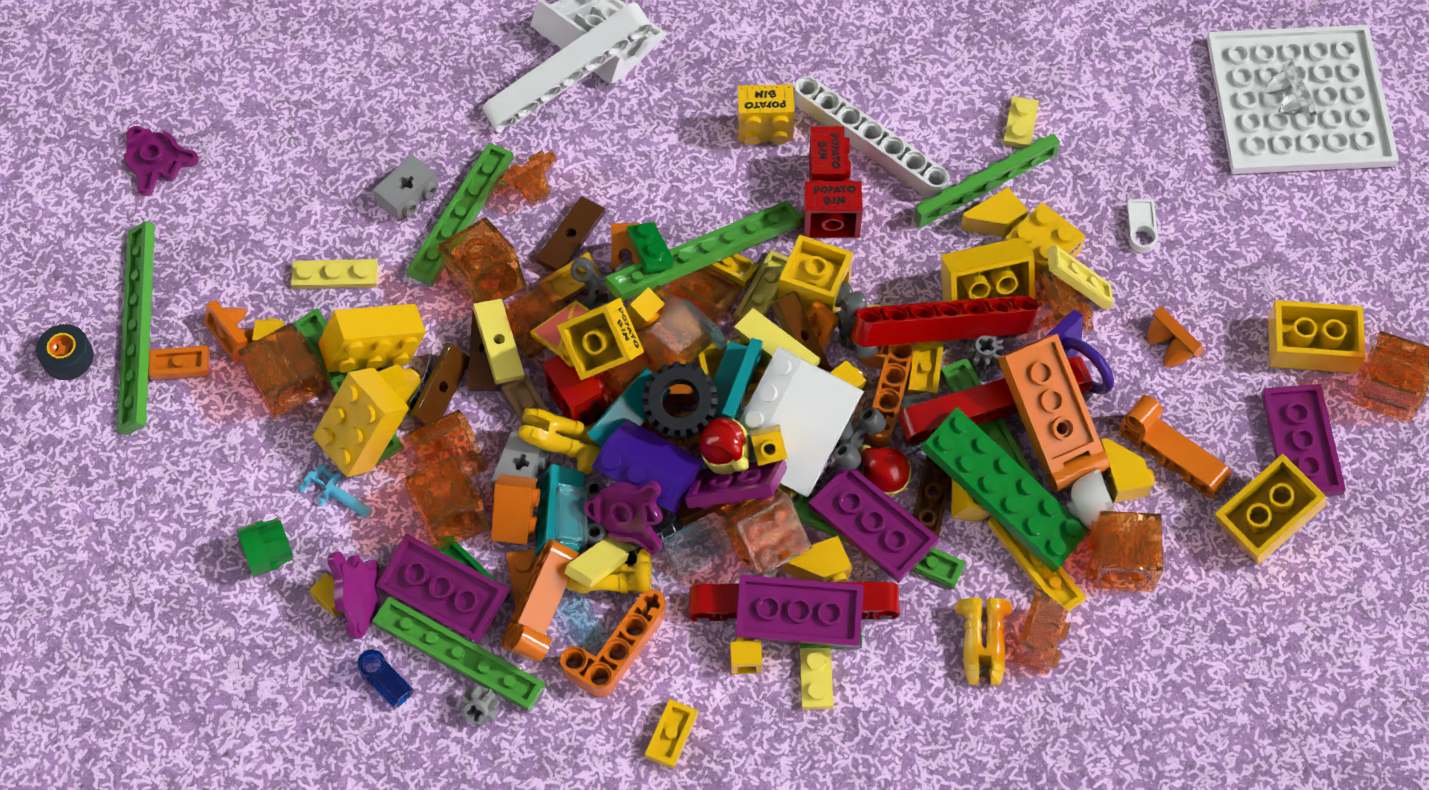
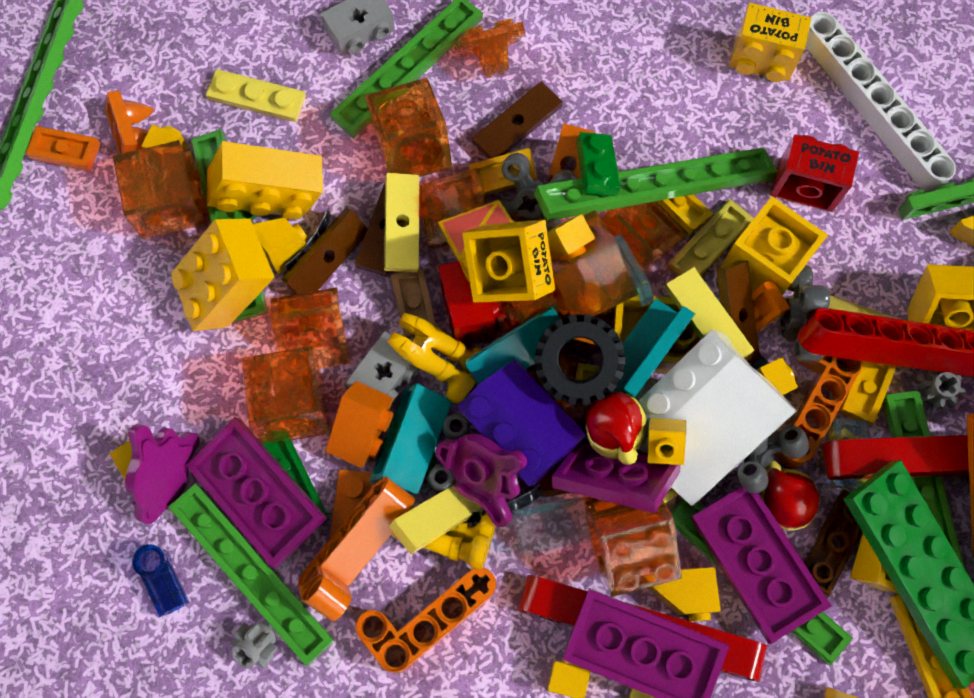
camera: 15 degrees right, 10 degrees up
green piece [236,518,293,578] -> none
medium azure piece [298,463,372,518] -> none
clear light blue tile [555,483,587,547] -> none
clear light blue tile [557,592,609,653] -> none
red brick [809,126,851,181] -> none

